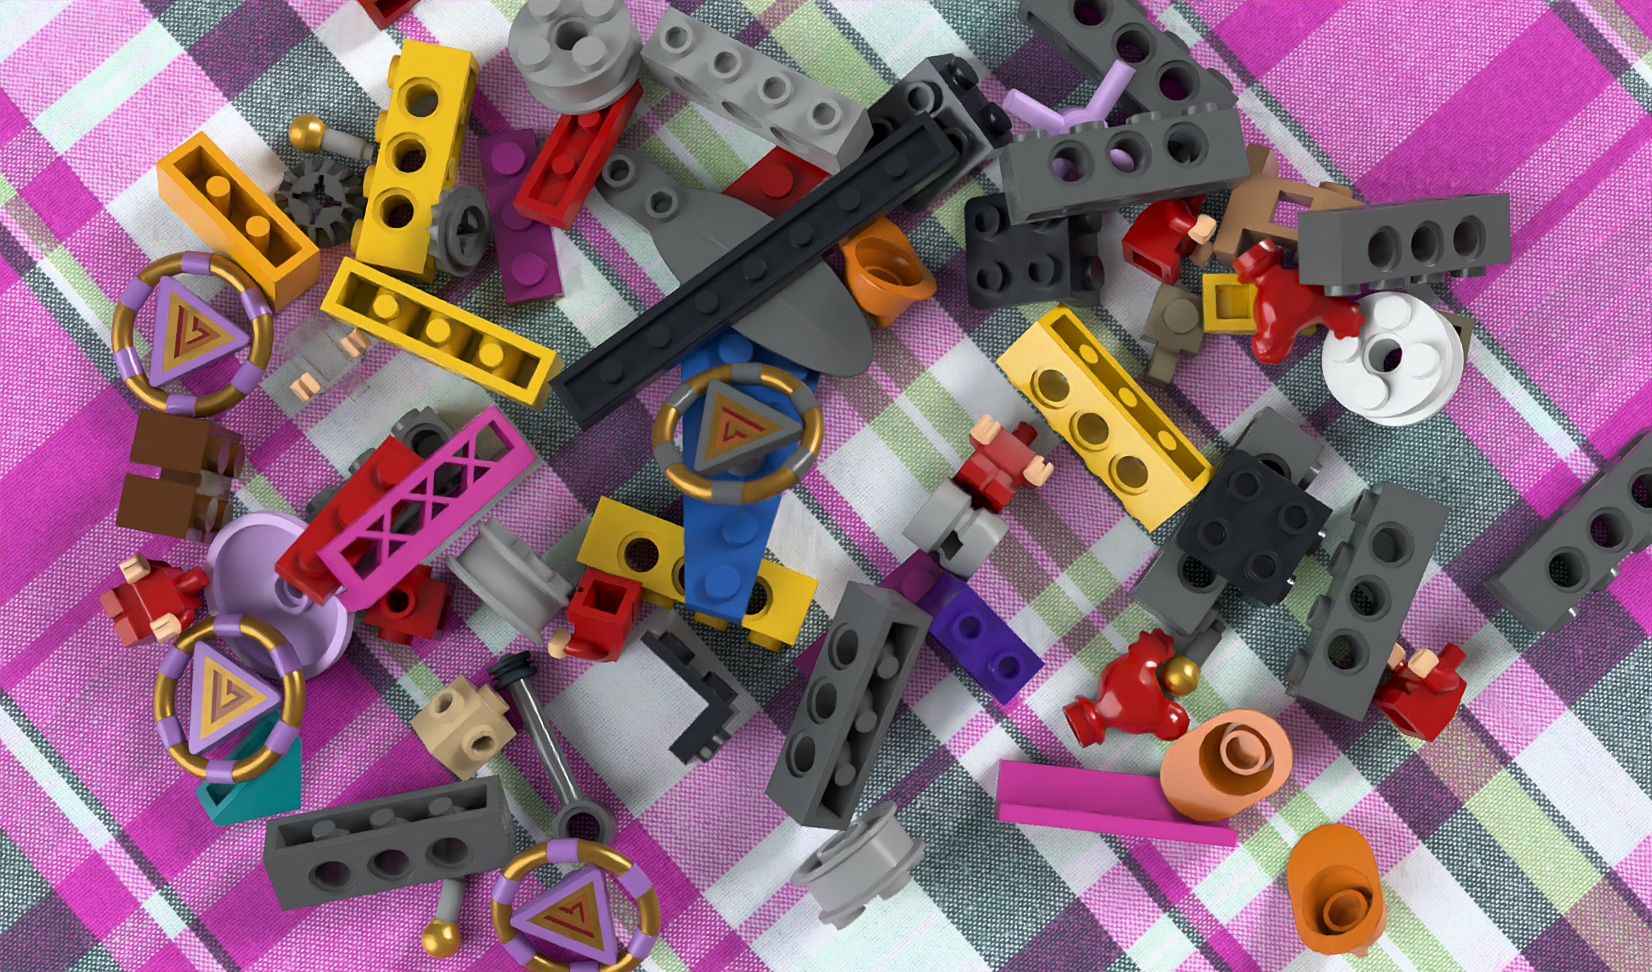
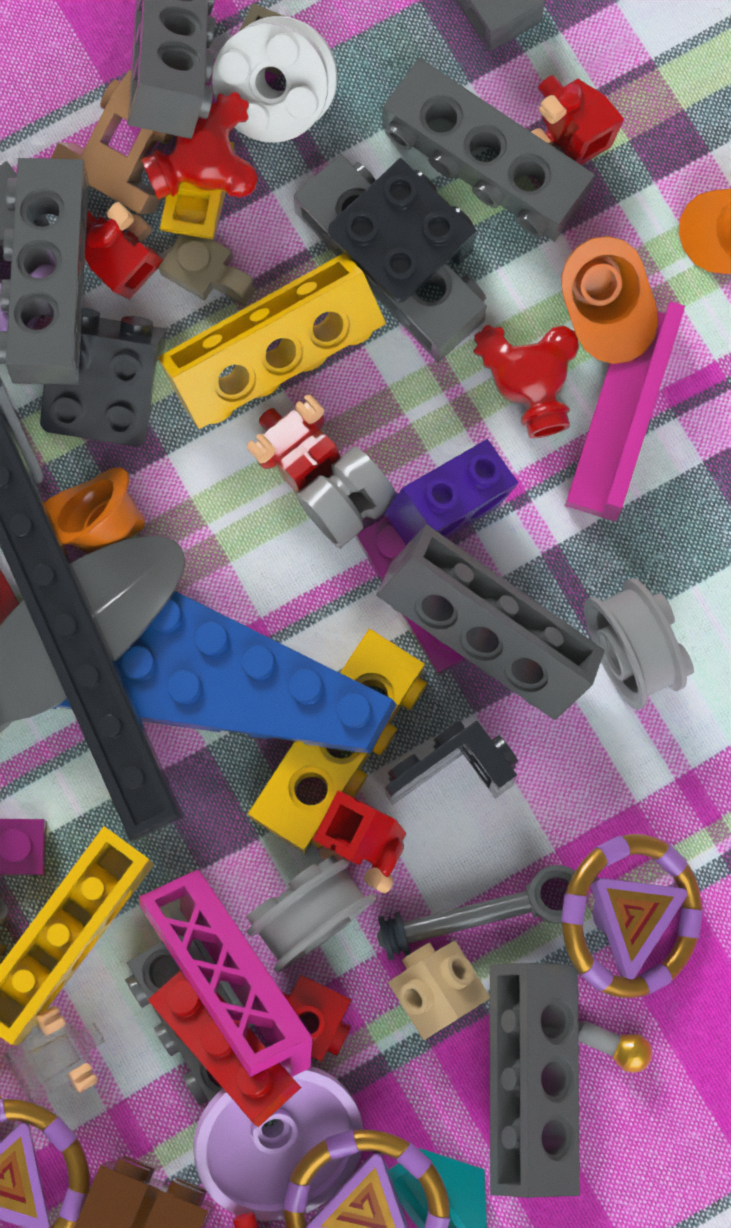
camera: 75 degrees left, 5 degrees down
piece [652,362,825,505] -> none
piece [1159,619,1226,697] -> none

